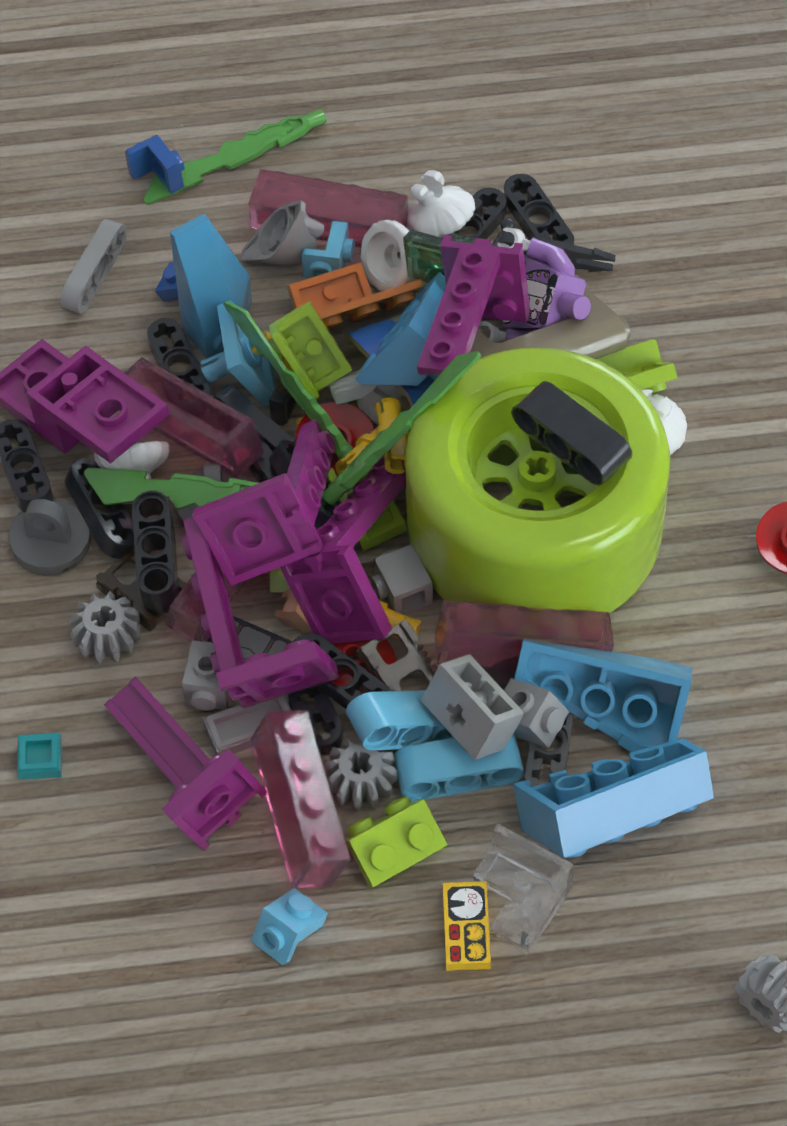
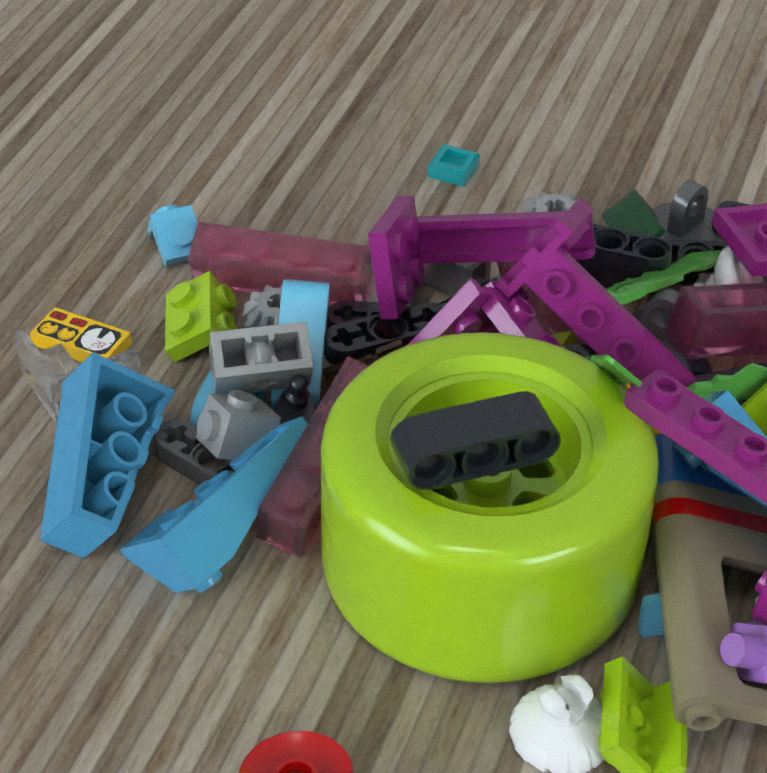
camera: 115 degrees right, 15 degrees down
magenta bracket [104,676,268,851] -> none
none -> dark green panel [602,188,665,238]

